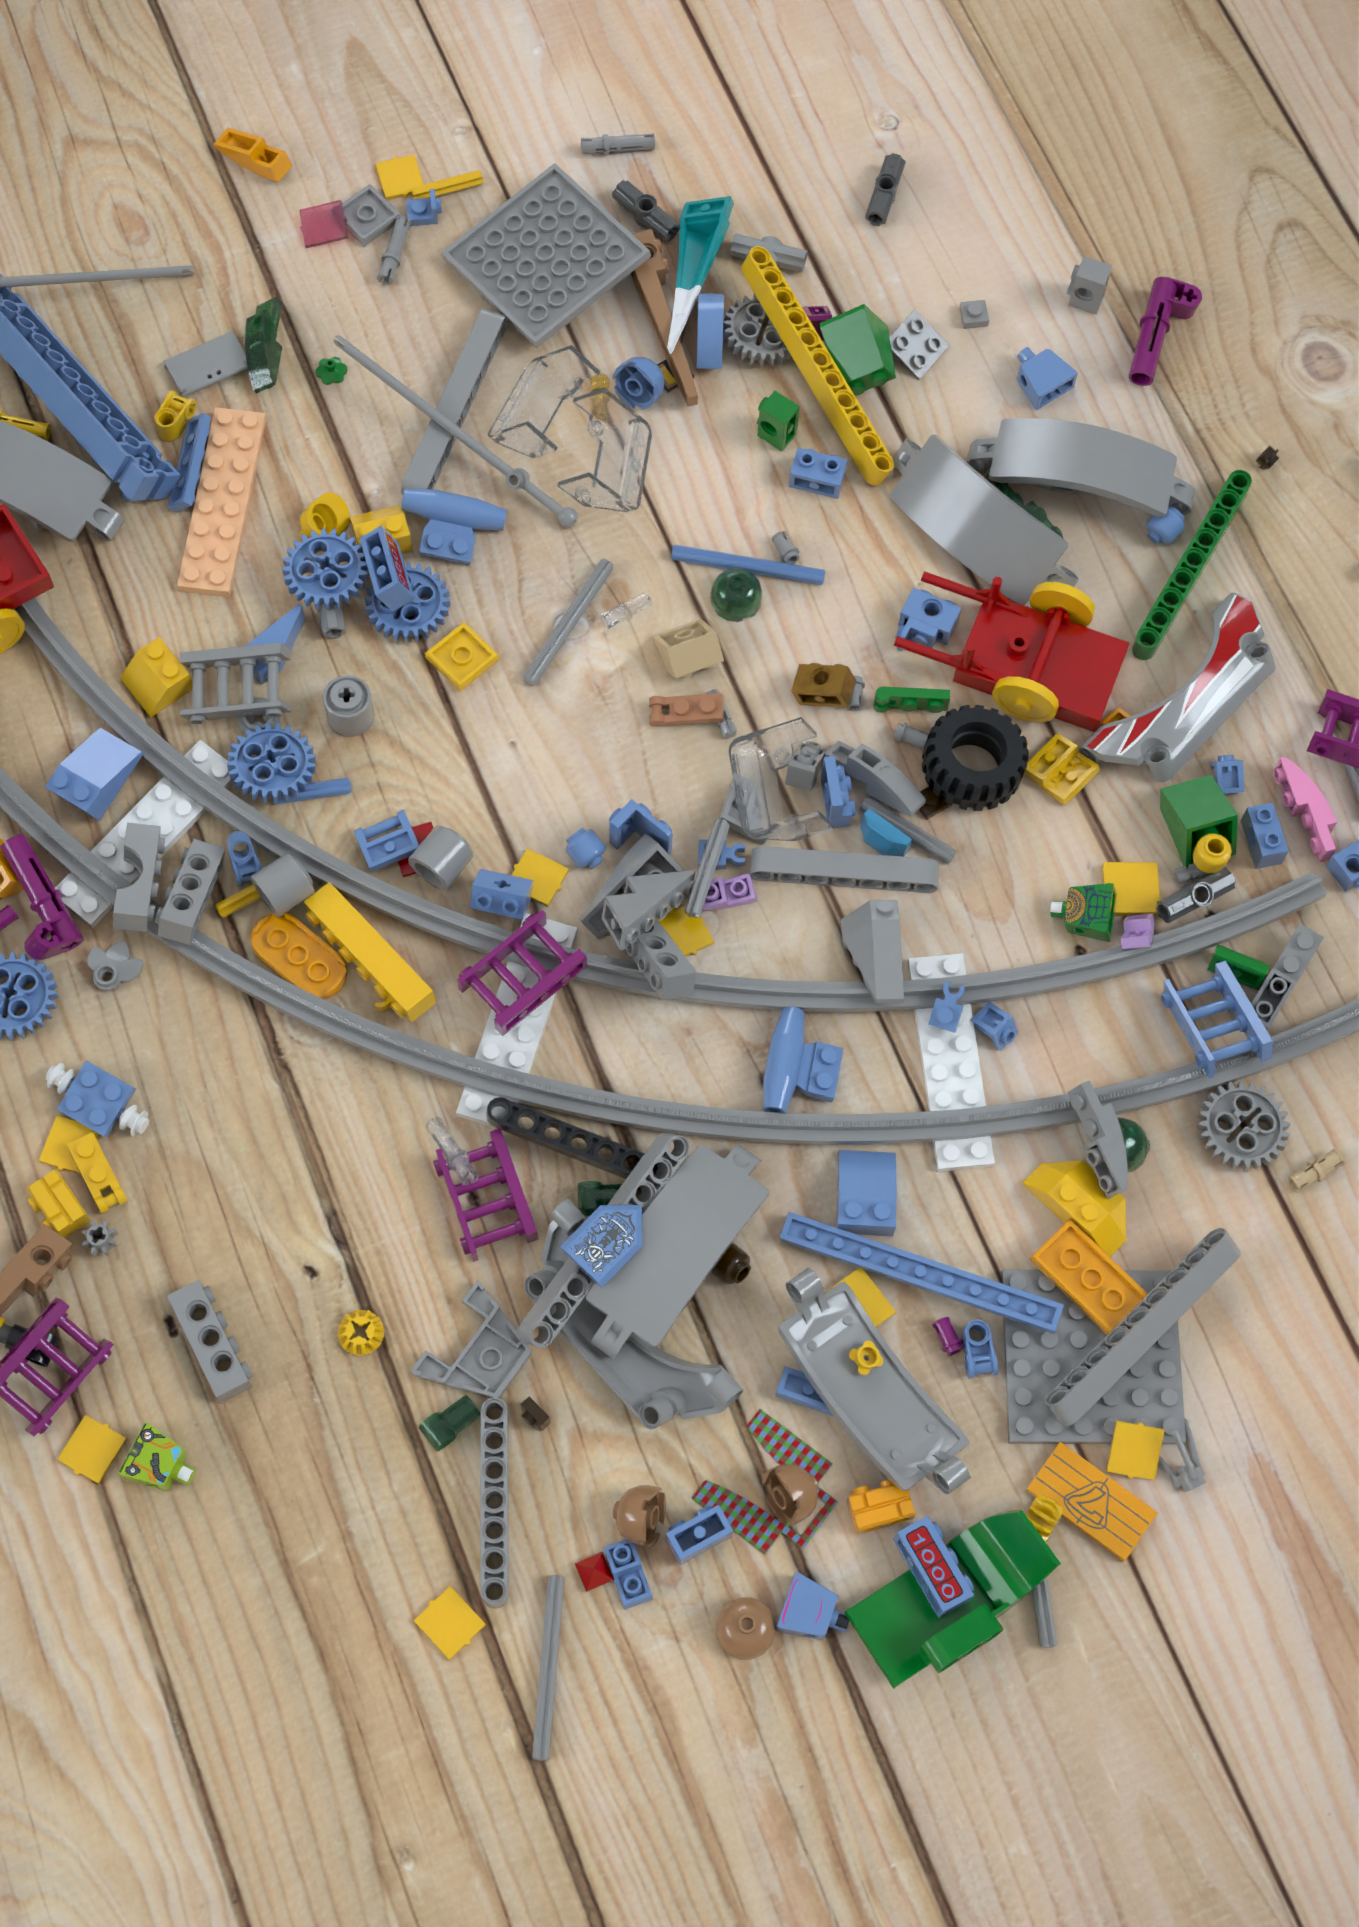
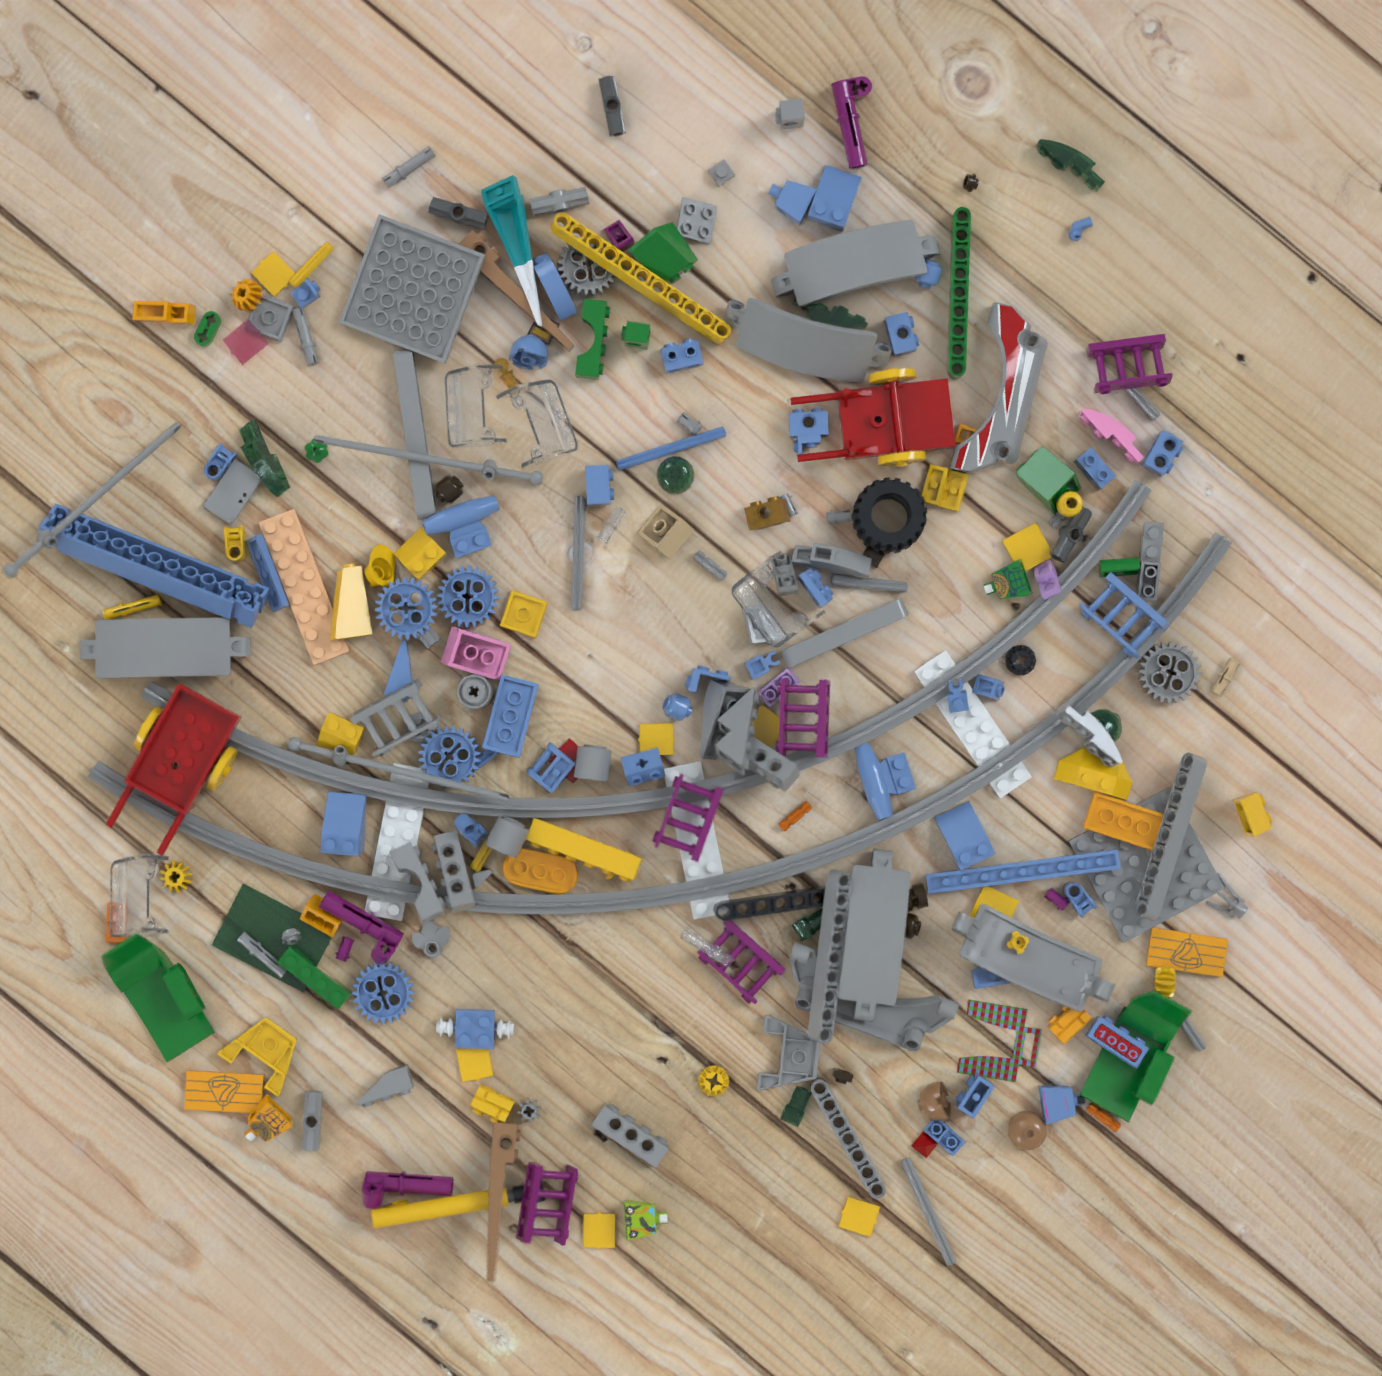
camera: 25 degrees left, 20 degrees up
yellow plate [67,1132,128,1214] -> none
medium blue brick [360,525,415,612] -> none
medium blue tile [559,1205,643,1288] -> none
nougat plate [649,693,724,727] -> none
light grey axle [685,819,730,918] -> none
medium nougat cylinder [762,1464,818,1527] -> none
light grey wedge [841,900,904,1003] -> none
dark azure slope [860,808,912,857] -> none
green plate [873,686,950,713] -> none
yellow piece [1106,1420,1165,1480] -> none
medium blue bracket [1210,755,1244,794] -> none
none -> green beam [194,311,221,347]
none -> medium blue piece [204,443,238,481]
none -> light orange gear [230,279,264,312]
none -> light grey bar [288,737,510,802]
none -> yellow slope [330,563,372,641]
none -> dark brown head [435,475,464,503]
none -> bright pink slope [441,626,511,681]
none -> light grey slope [472,869,493,888]
none -> medium blue plate [482,675,539,758]
none -> green arch [575,299,610,380]
none -> medium blue brick [585,465,614,506]
none -> magenta fence [776,679,830,758]
none -> orange axle [779,801,812,831]
none -> medium blue slope [807,165,862,232]
none -> medium blue brick [884,312,919,357]
none -> dark brown wheel [907,883,929,912]
none -> black gear [1005,645,1036,675]
none -> orange axle [1086,1103,1121,1132]
none -> yellow slope [1233,792,1272,837]

